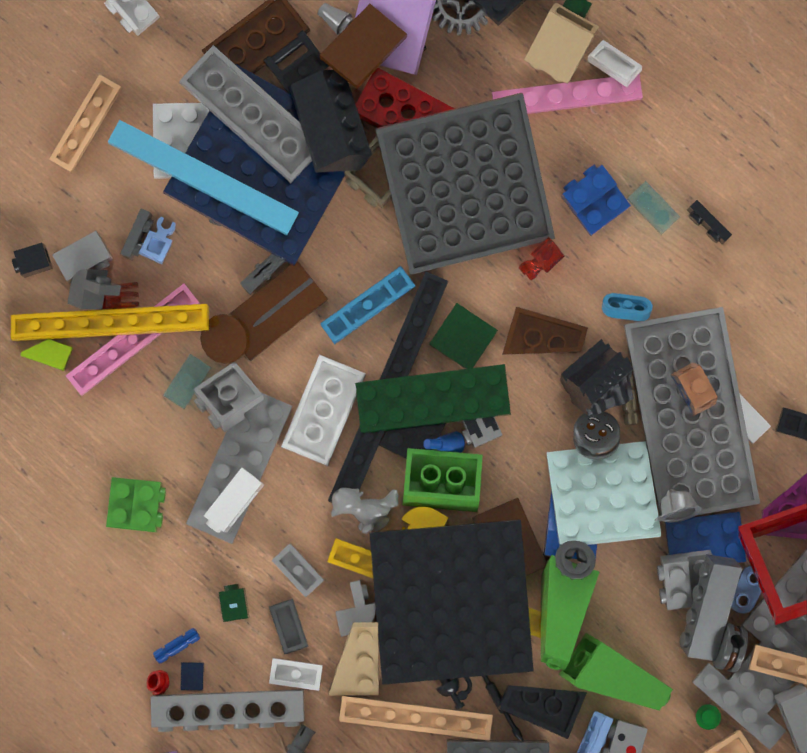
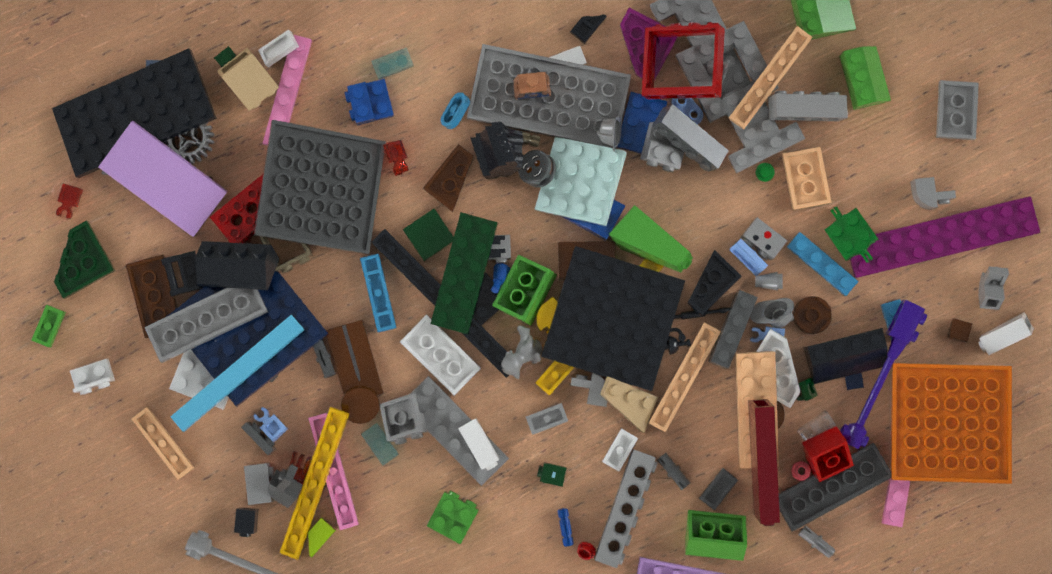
camera: 70 degrees left, 0 degrees up
dark blue sticker [181,662,204,690] -> none
dark grey tile [269,599,309,655] -> none
light grey cone [318,3,354,35] -> none
reddish brown tile [320,4,407,89] -> none
dark grey gear [555,540,596,580] -> none
bright green slope [559,633,673,711] -> none
black plate [687,200,732,244] -> none
dark grey head [712,623,748,673] -> none

